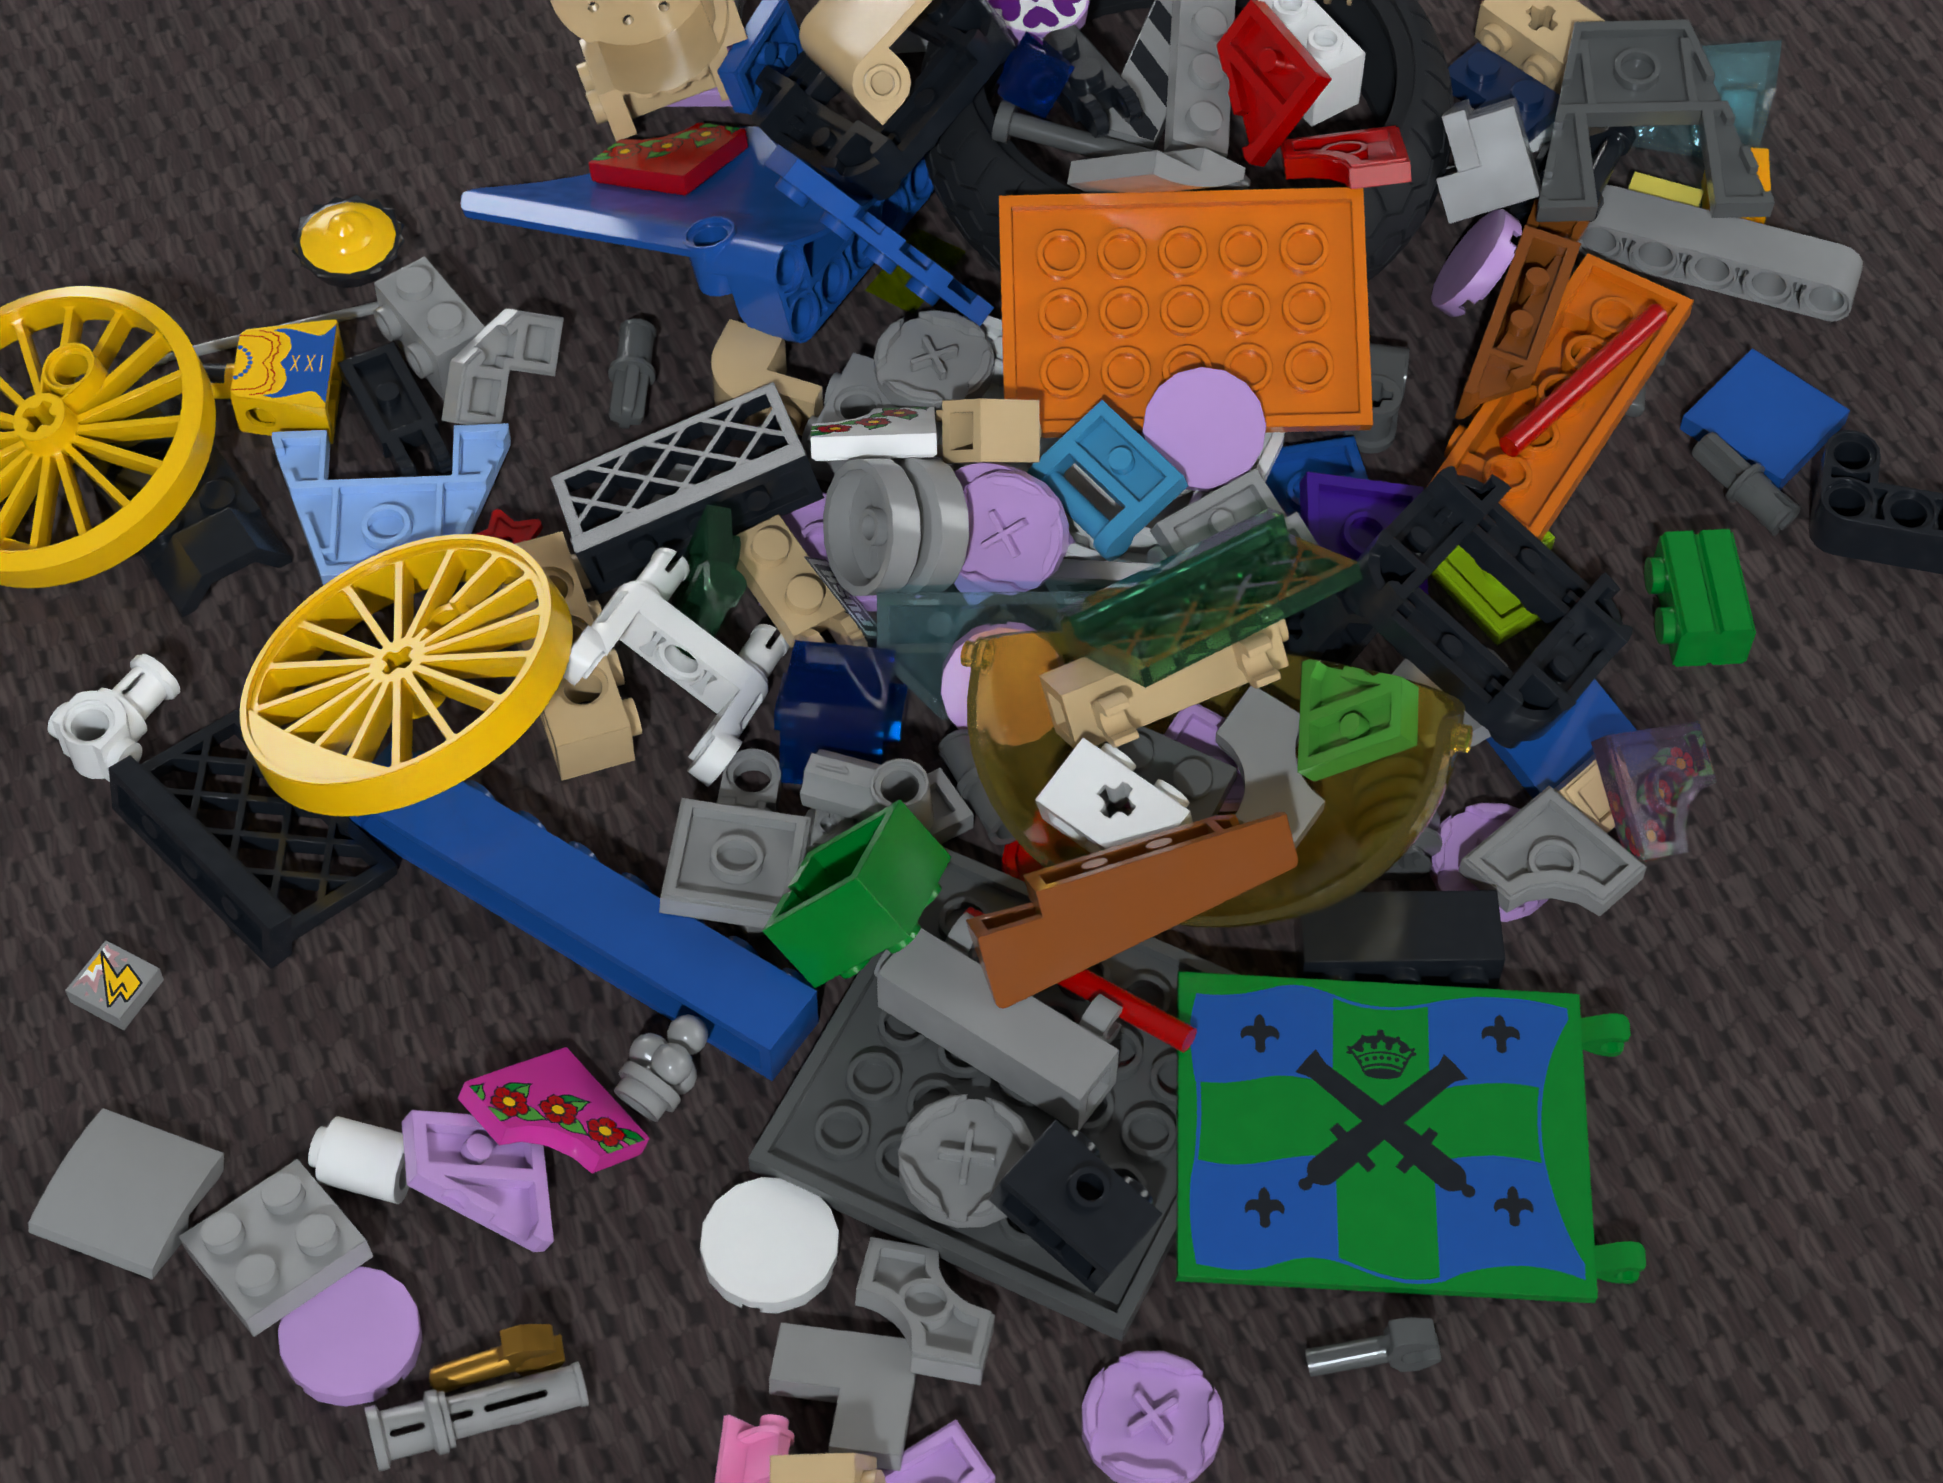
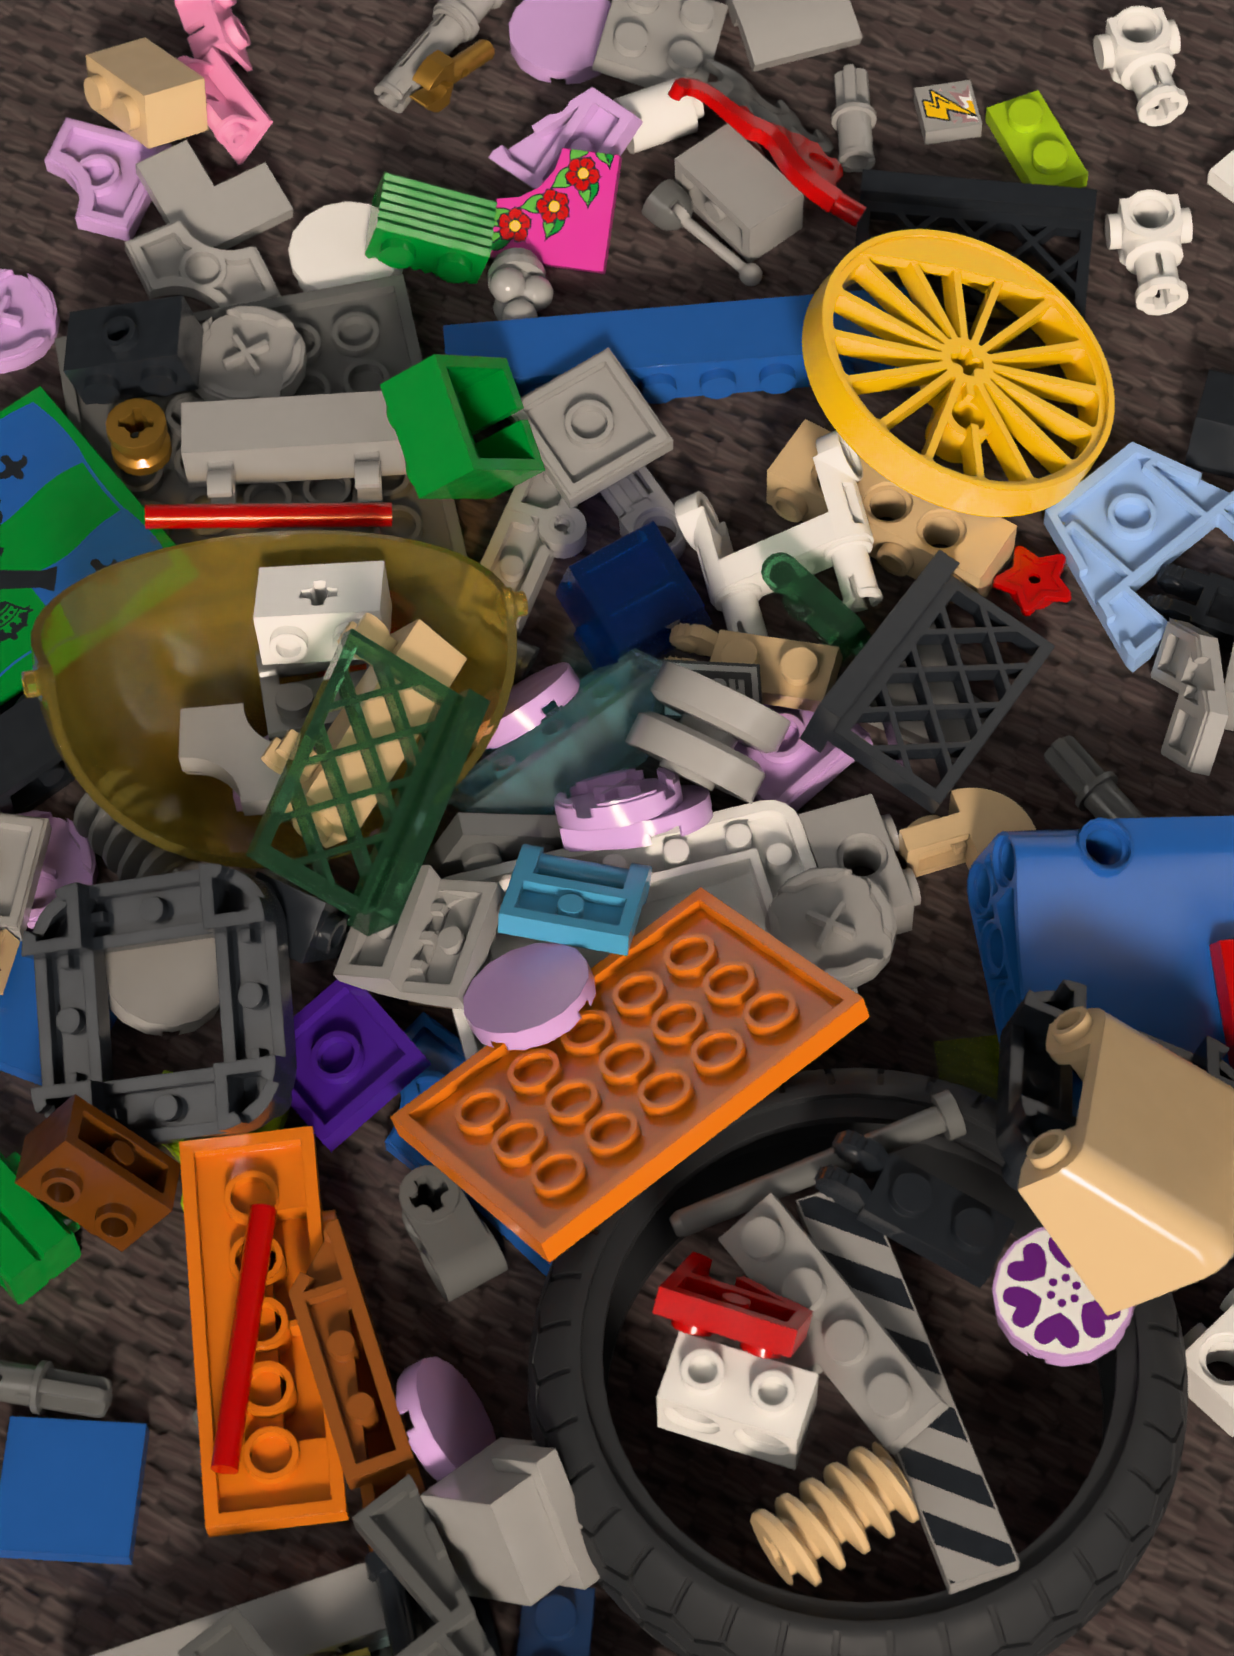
camera: 145 degrees right, 5 degrees up
blue wing [764,145,994,326] -> none
light grey piece [800,749,934,831] -> none
white tile [811,407,937,461] -> none
tan brick [936,398,1041,464] -> none
dark orange wedge [966,812,1298,1009] -> none
clear blue bracket [997,31,1075,118] -> none
light grey slope [1067,148,1245,193] -> none
red tile [1280,125,1412,190] -> none
bright green wing [1297,659,1419,782] -> none
none -> reddish brown brick [15,1094,181,1252]
none -> pearl gold wheel [106,398,172,476]
none -> green brick [364,171,498,284]
none -> hinge [642,179,762,287]
none -> red piece [668,60,867,227]
none -> light grey brick [675,123,804,263]
none -> light grey axle [831,64,877,172]
none -> lime plate [985,90,1088,188]

